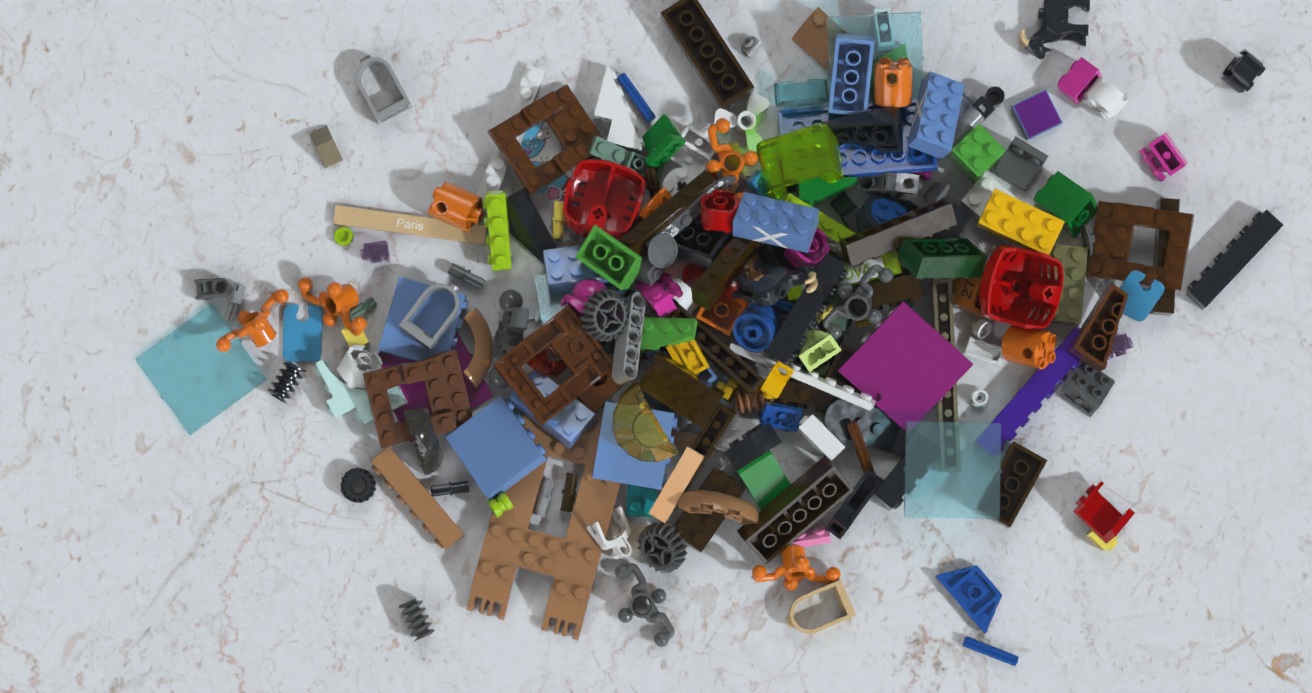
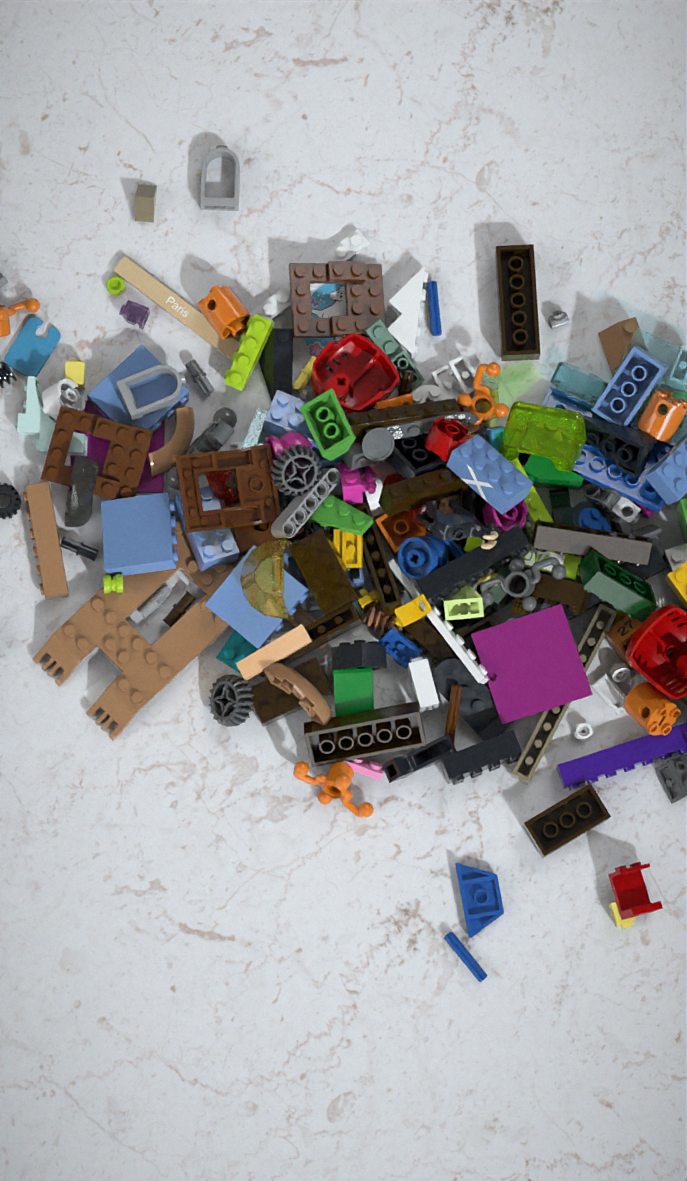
camera: 30 degrees right, 5 degrees down
orange wheel [298,277,367,336] -> none
sand green axle [350,297,377,321] -> none
white piece [586,506,632,559] -> none
dark grey wheel [615,563,675,647] -> none
green bracket [642,114,686,168] -> none
piece [713,94,770,152] -> none
tan window [785,579,856,634] -> none
clear light blue piece [903,421,1002,519] -> none

